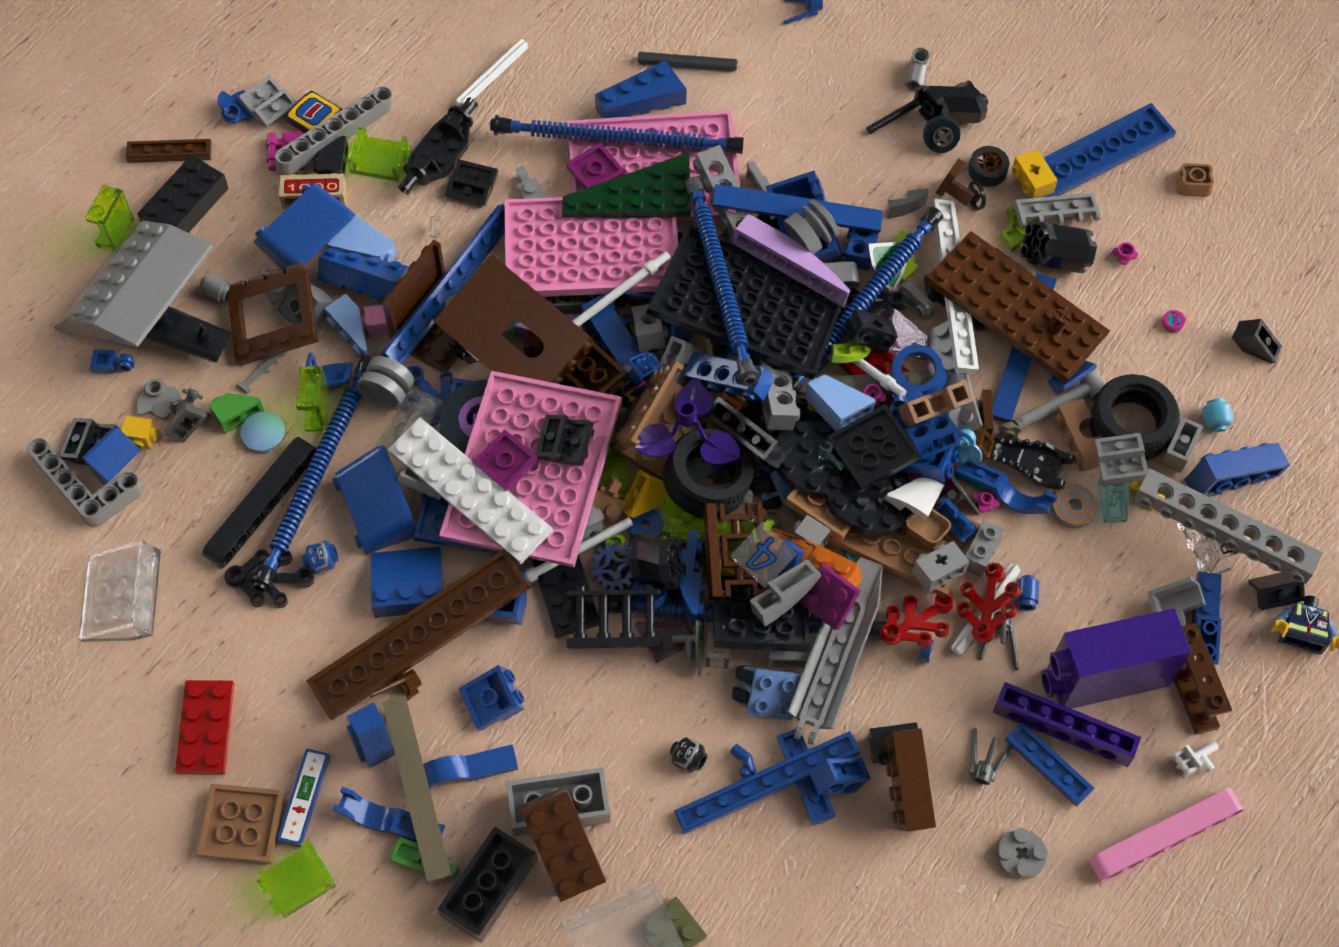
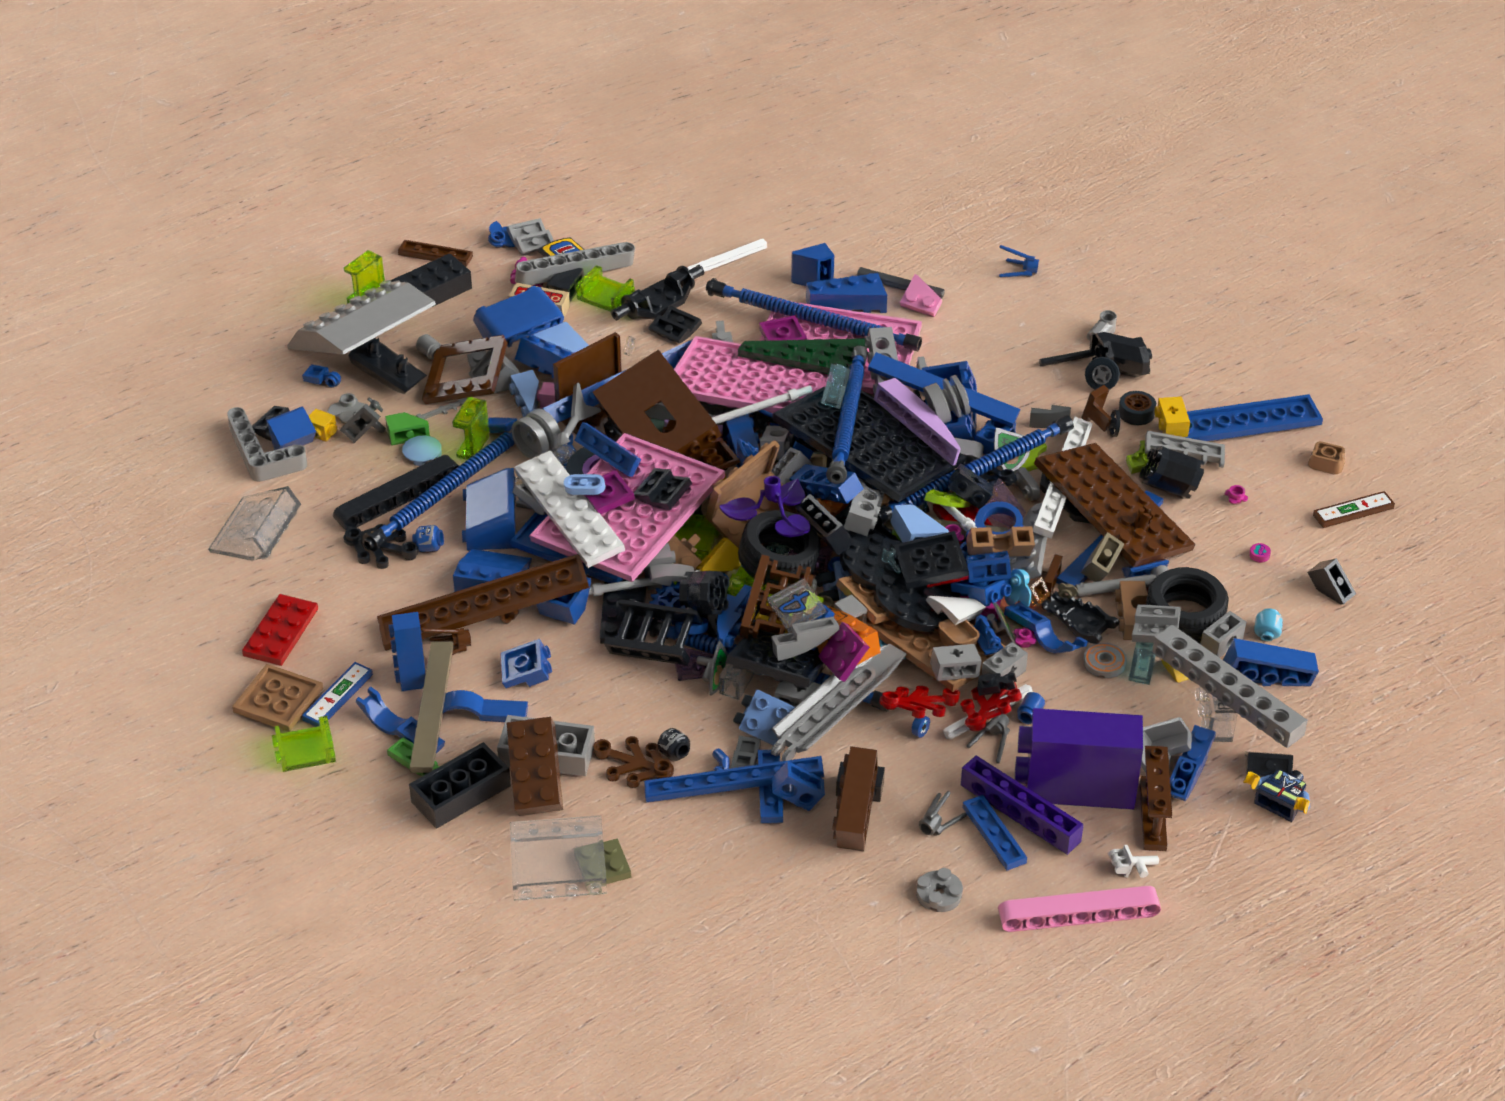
camera: 20 degrees right, 20 degrees down
none -> light grey piece [557,383,601,447]
none -> light blue plate [564,474,606,495]
none -> blue plate [574,422,641,477]
none -> reddish brown plant [593,736,674,788]
none -> light grey slope [648,564,694,587]
none -> dark grey slope [730,736,761,769]
none -> blue slope [791,243,835,286]
none -> clear light blue slope [821,364,850,409]
none -> bright pink wing [900,274,942,317]
none -> black plate [977,673,1017,696]
none -> dark tan slope [1081,532,1124,582]
none -> tile [1313,491,1395,528]

